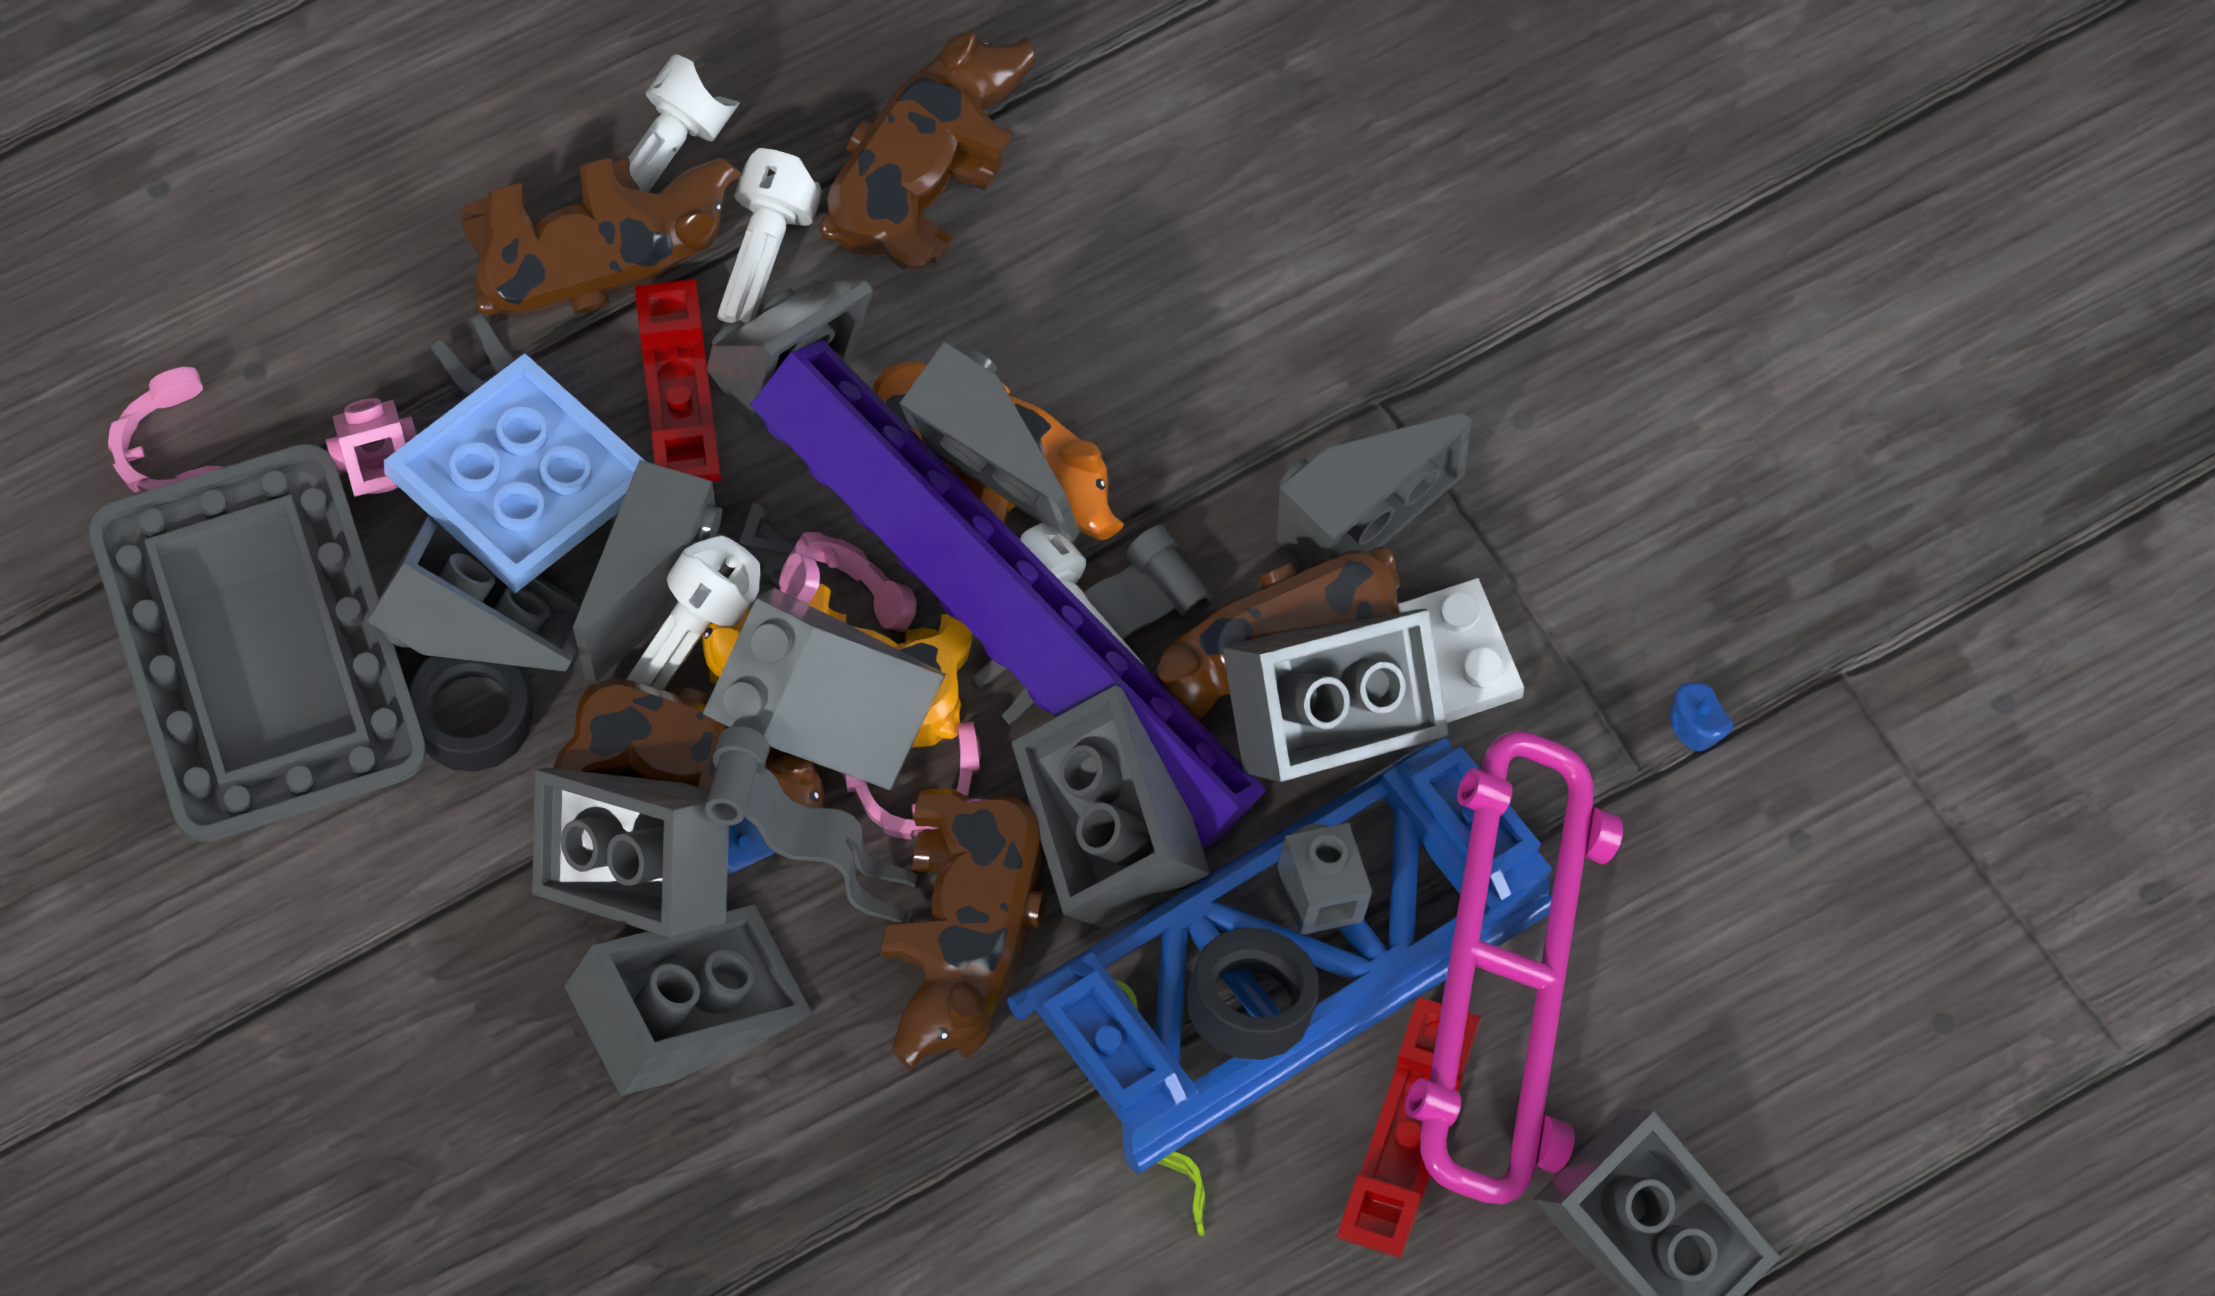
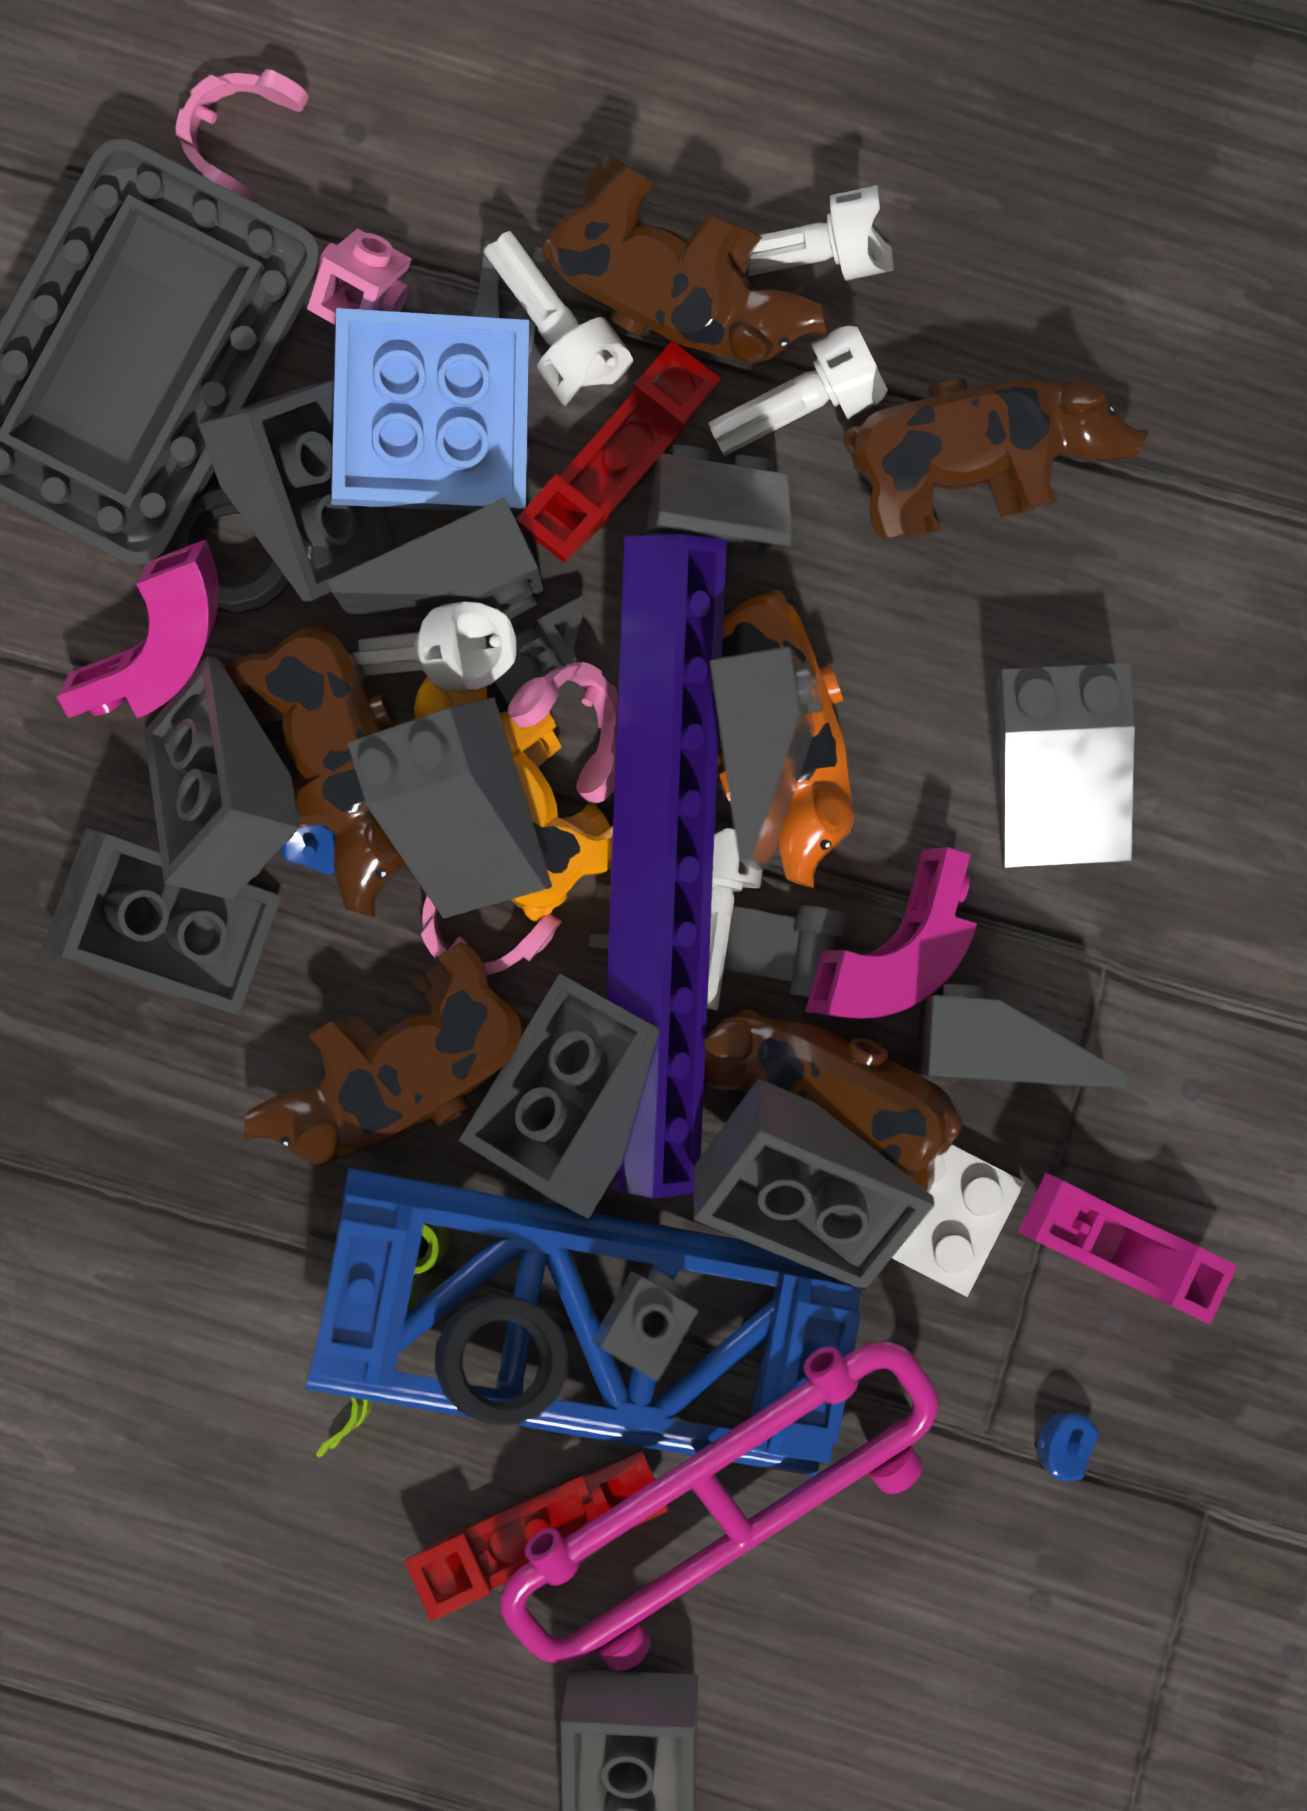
camera: 50 degrees right, 20 degrees up
dark grey flag [705,726,918,922] -> none
none -> dark pink arch [56,539,219,719]
none -> white piece [483,231,633,406]
none -> dark pink arch [805,847,977,1018]
none -> slope [992,663,1135,868]
none -> dark pink arch [1018,1173,1237,1325]

